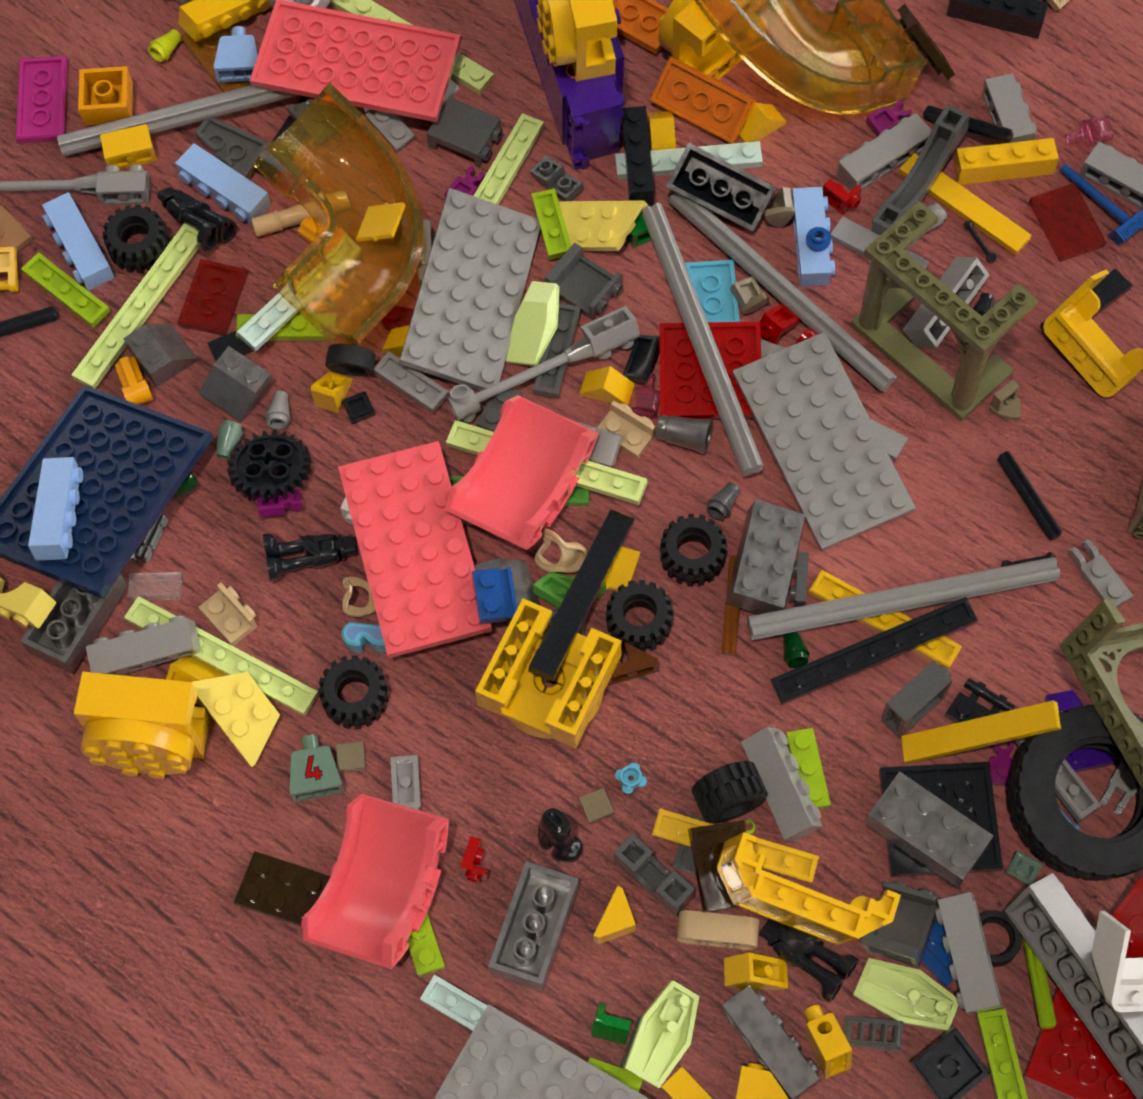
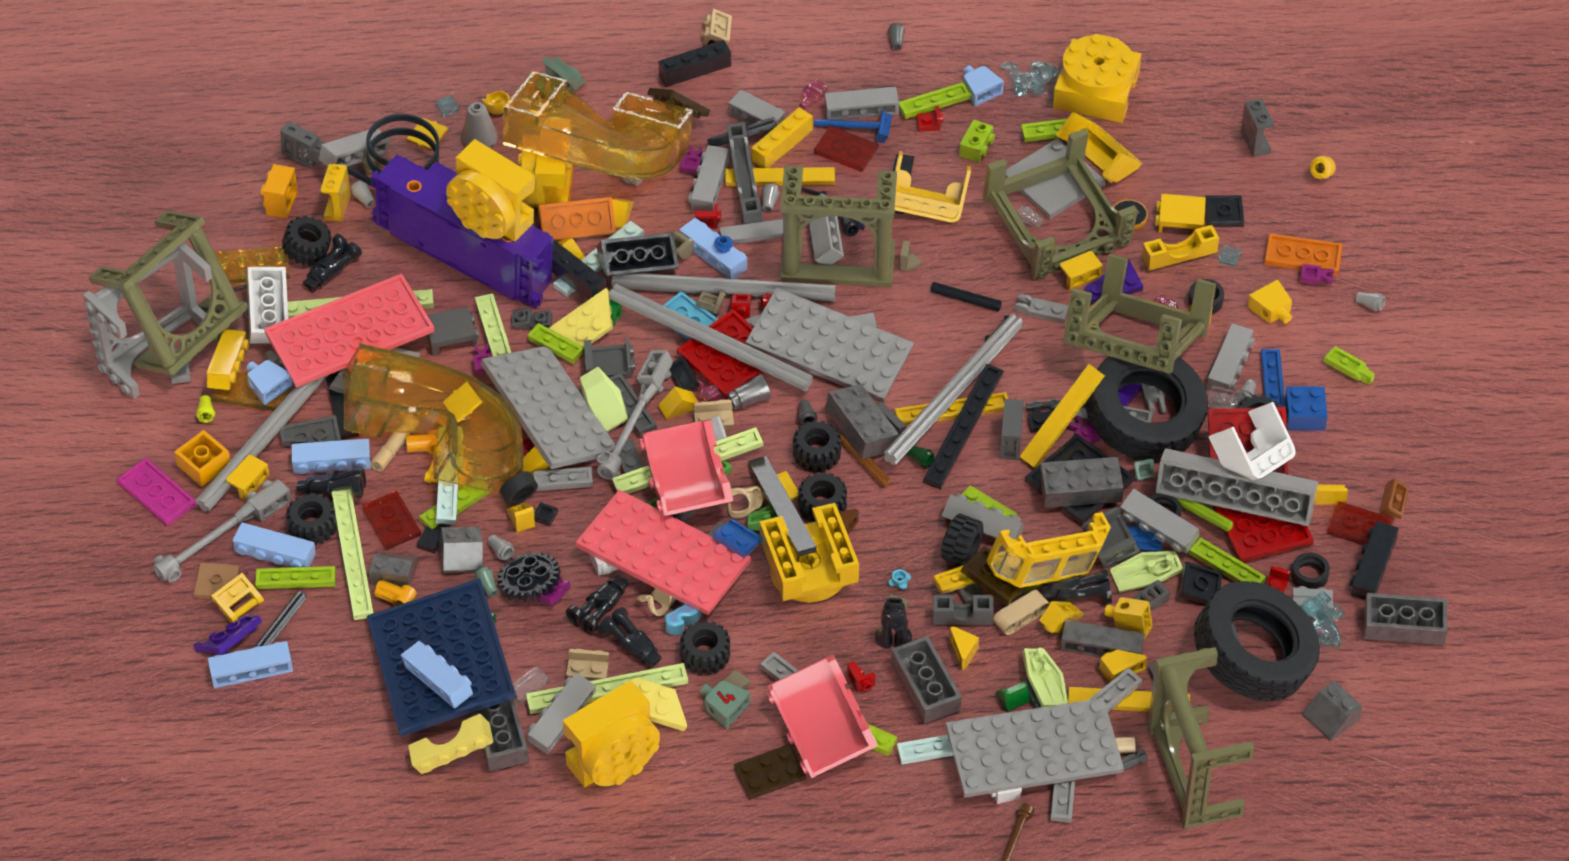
camera: 45 degrees left, 15 degrees down
none -> black piece [597,607,662,667]

